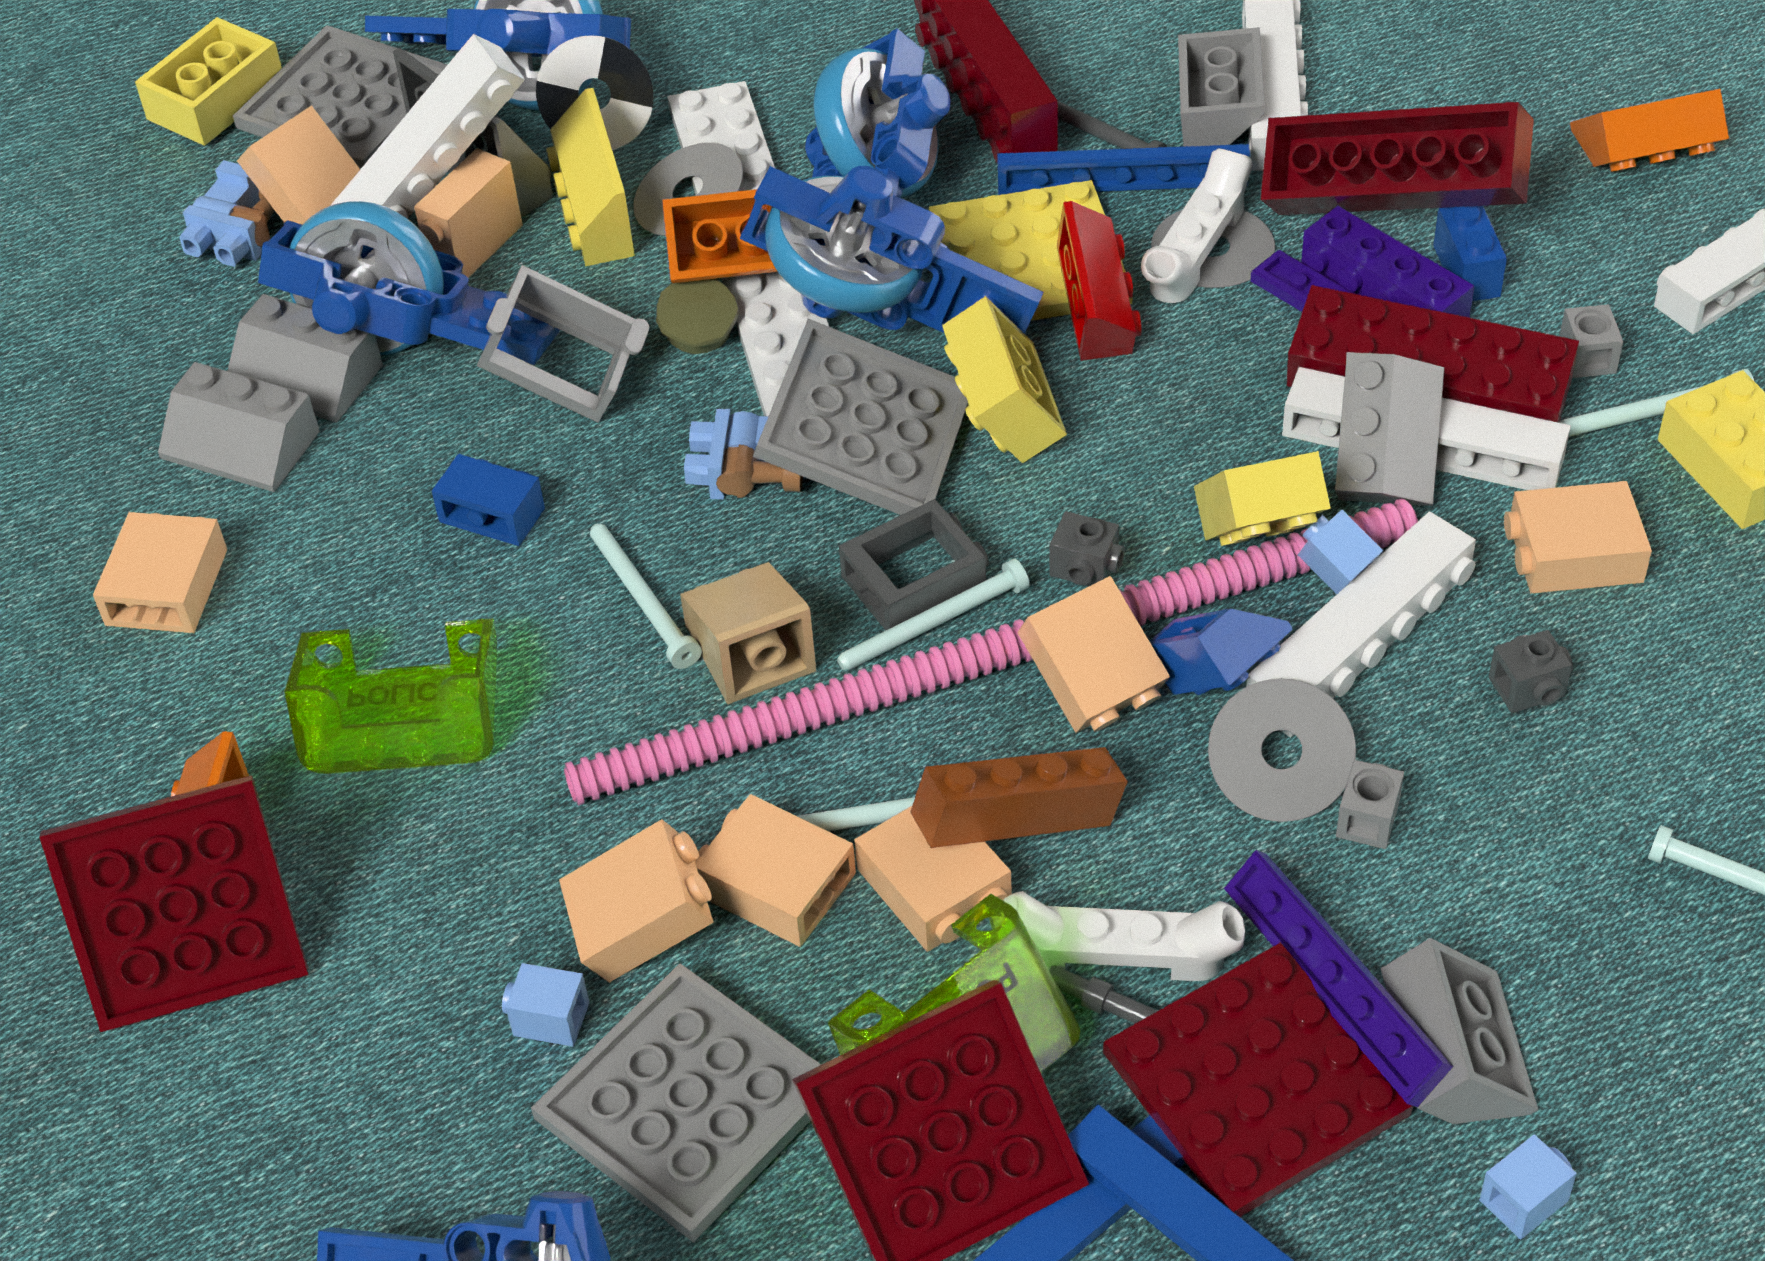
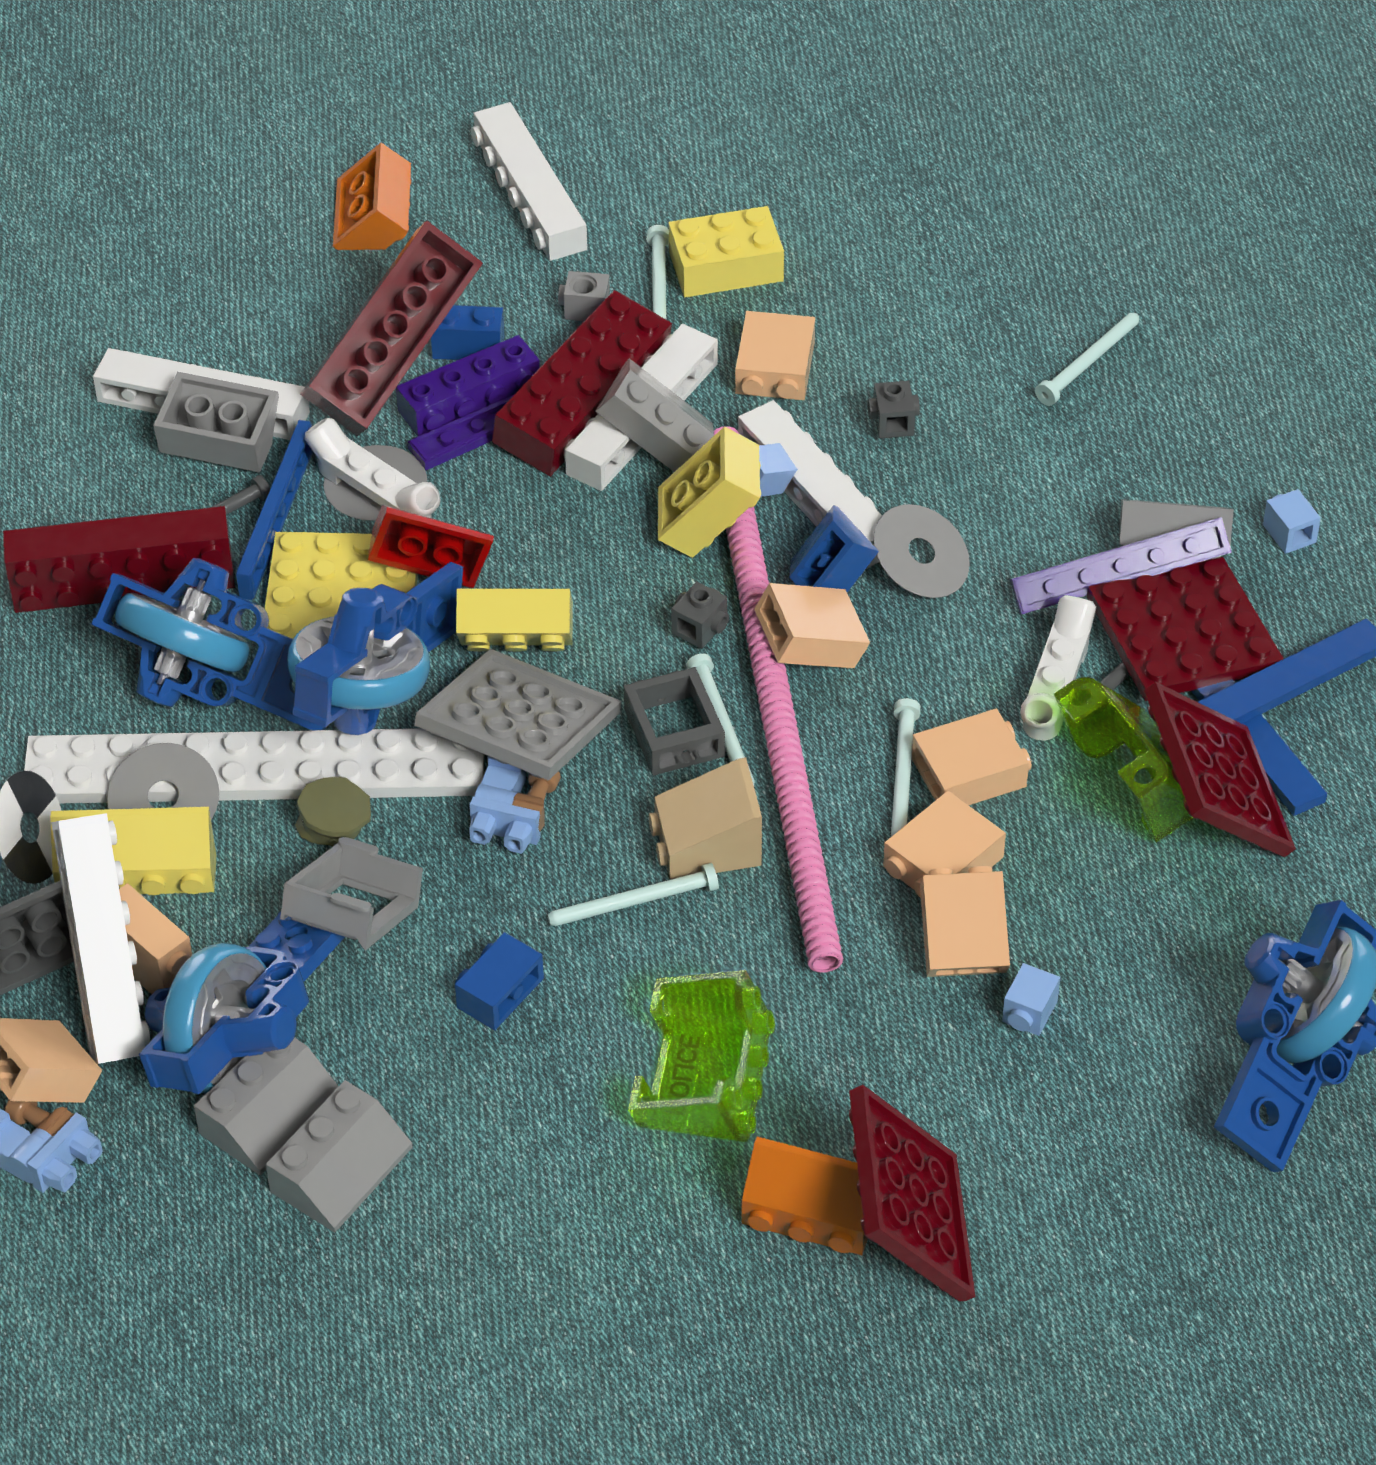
camera: 80 degrees left, 0 degrees up
light nougat brick [93,512,227,633] -> none
light grey plate [531,963,821,1243] -> none
orange slope [662,189,778,283] -> none
dark orange brick [910,747,1128,848] -> none
light grey brick [1336,760,1404,849] -> none

